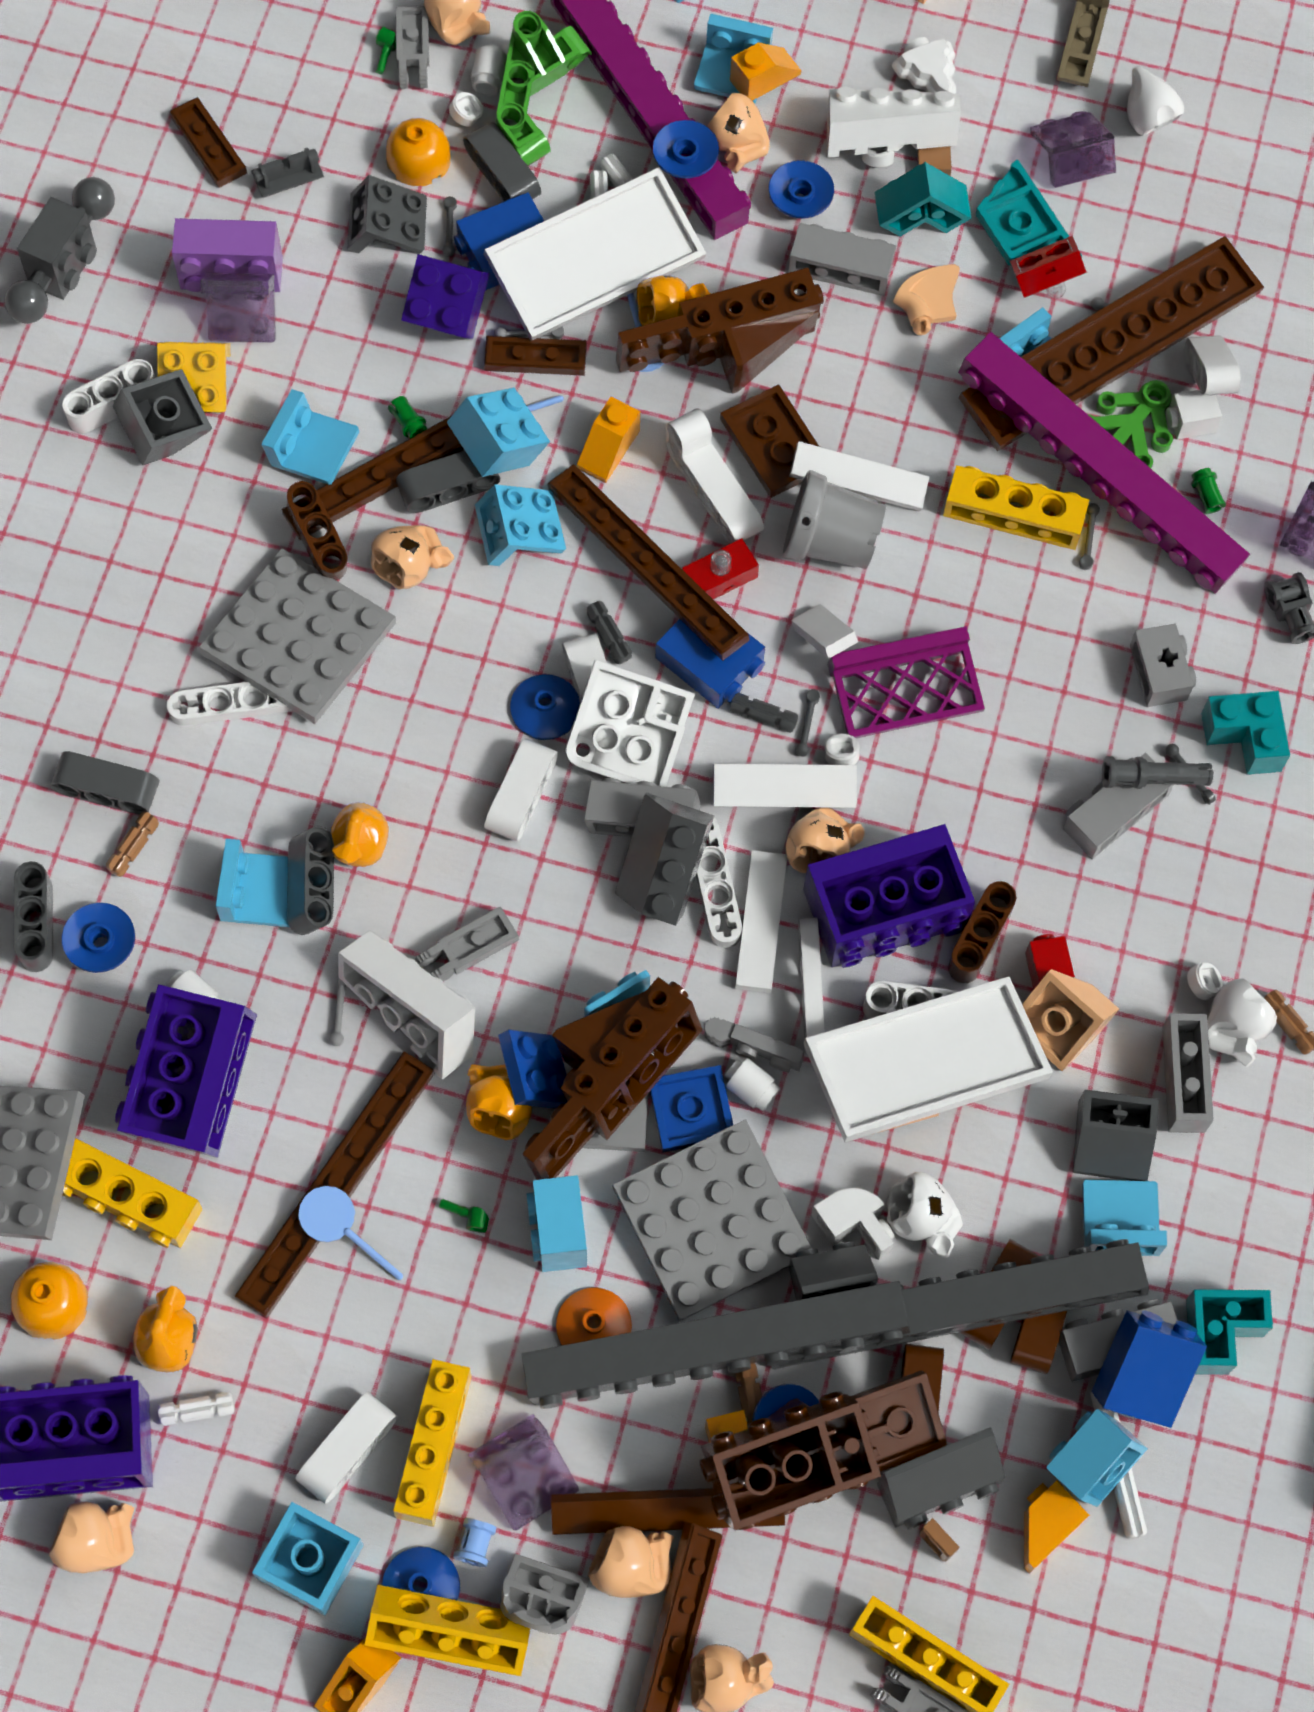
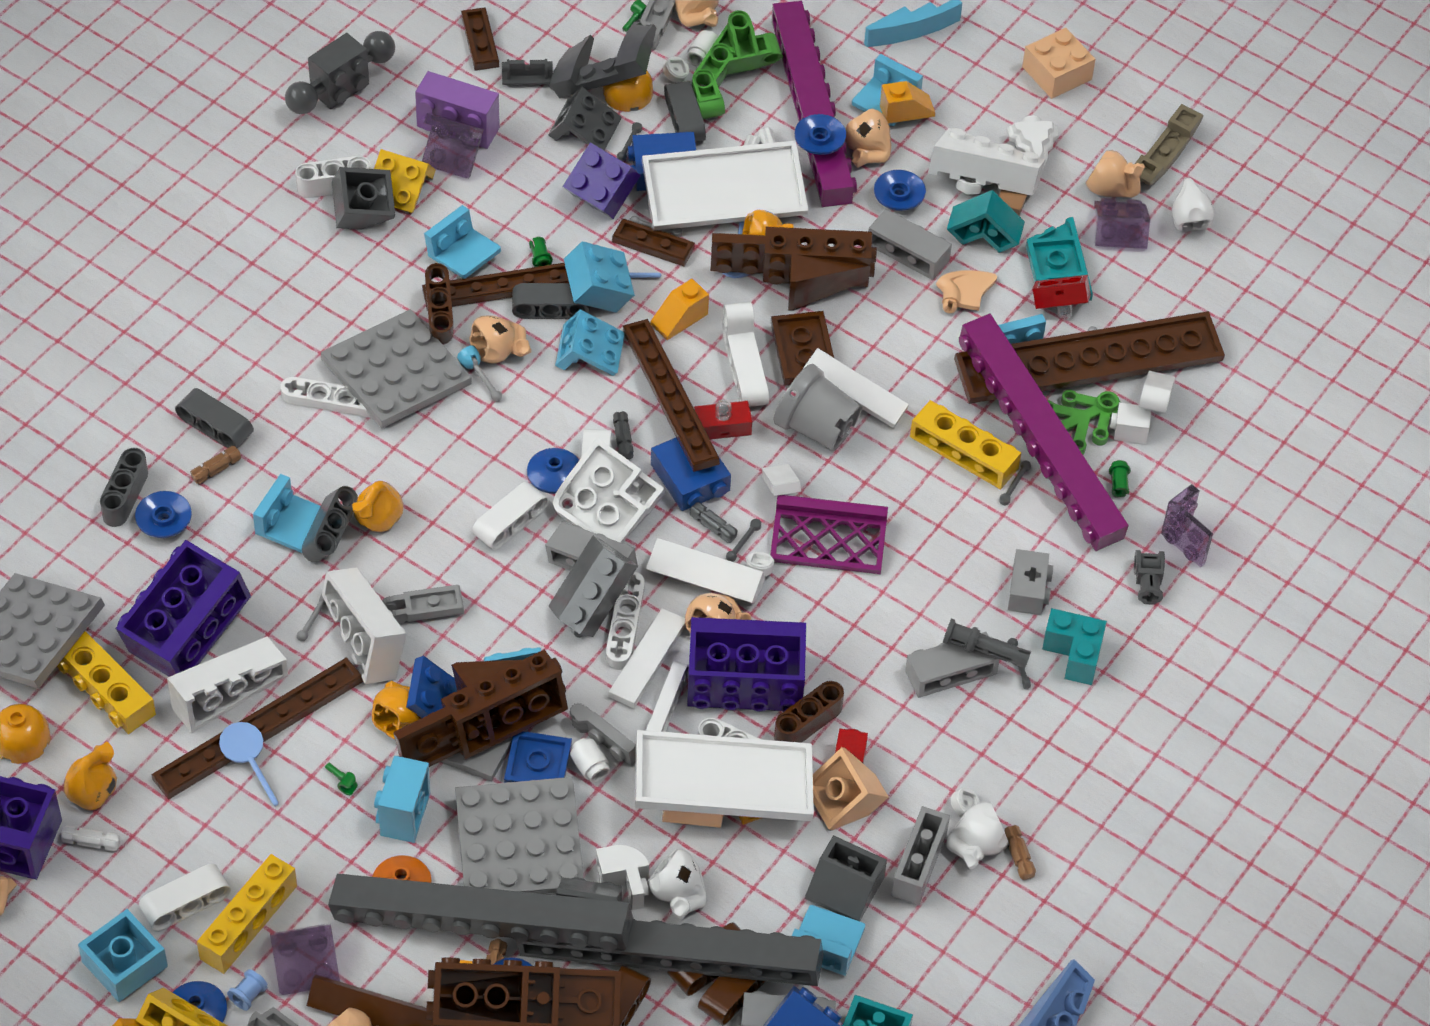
camera: 20 degrees right, 15 degrees down
none -> white wedge [167,636,288,733]
none -> hinge [457,345,502,401]
none -> dark grey wedge [549,22,657,98]
none -> light nougat piece [1086,150,1145,198]

